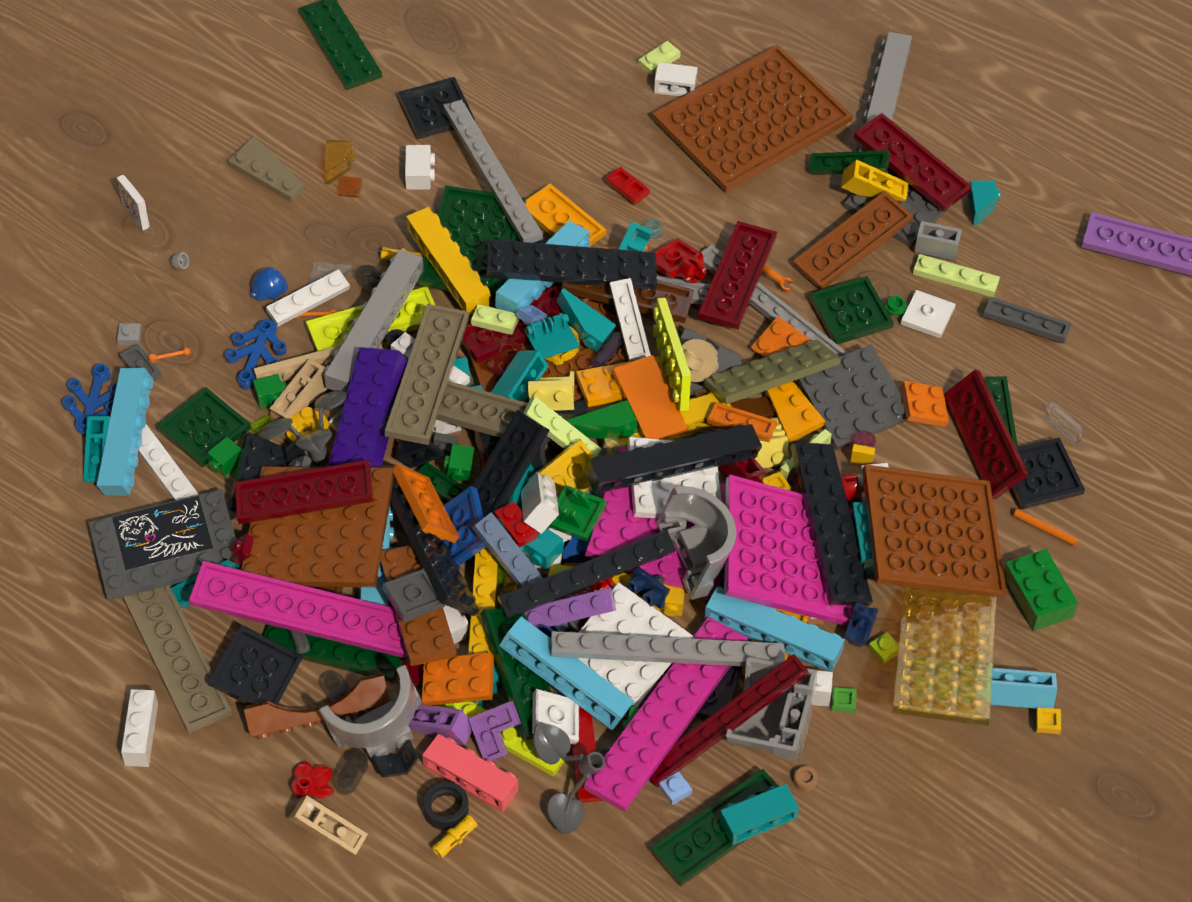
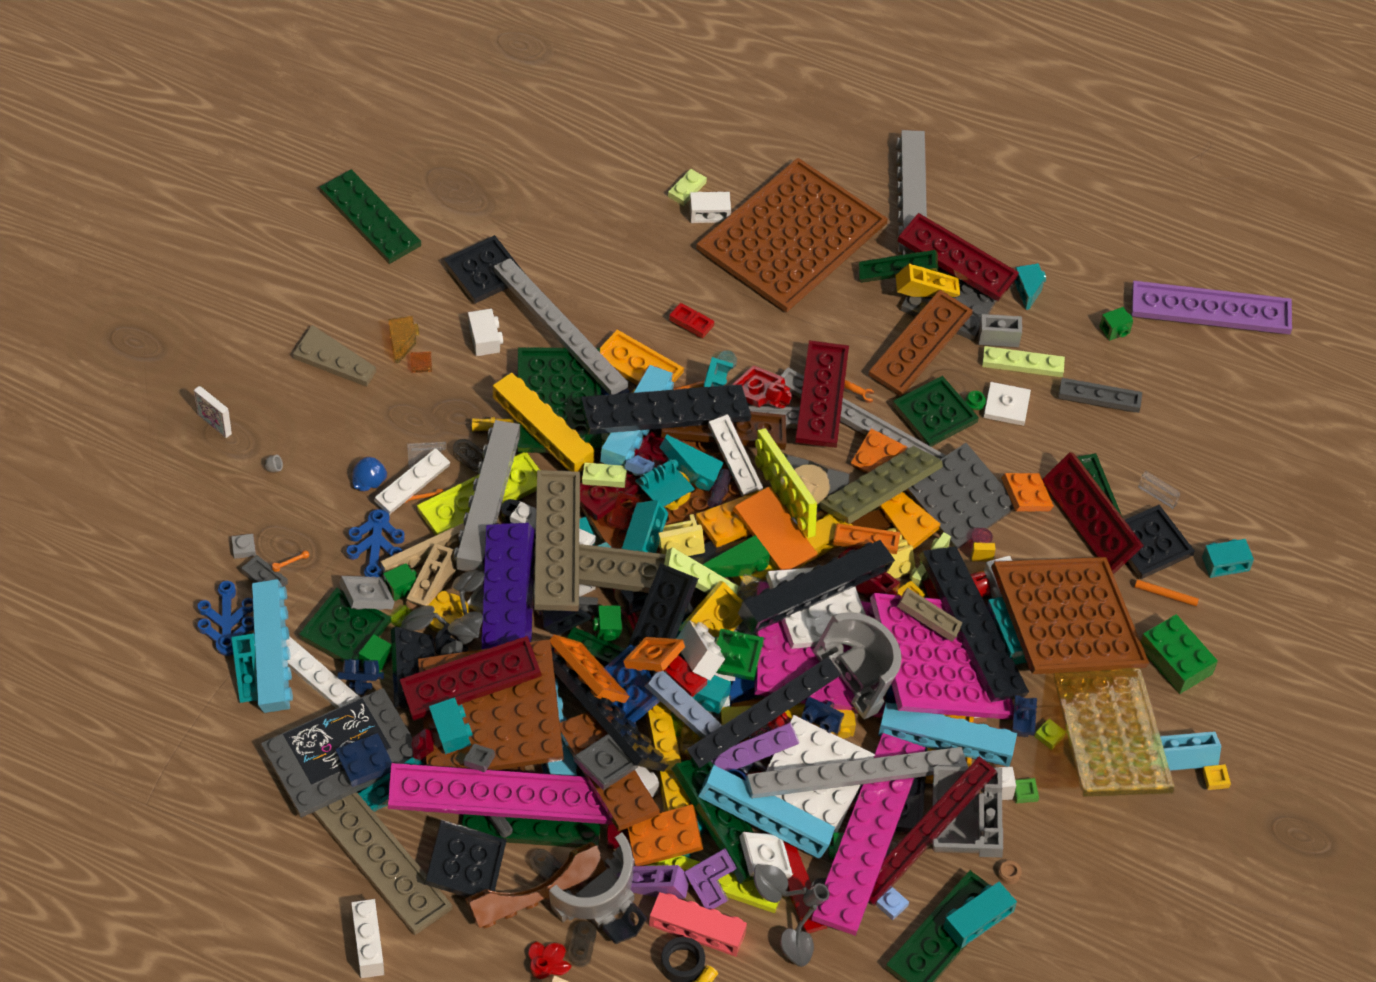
camera: 15 degrees left, 0 degrees up
none -> dark blue plate [335,733,392,787]
none -> dark blue hips [338,659,384,695]
none -> light grey plate [339,576,394,610]
none -> teal brick [429,697,473,754]
none -> dark grey plate [463,744,495,772]
none -> orange plate [624,637,685,672]
none -> dark tan plate [897,588,962,641]
none -> green brick [1099,307,1133,341]
none -> teal brick [1202,539,1254,578]

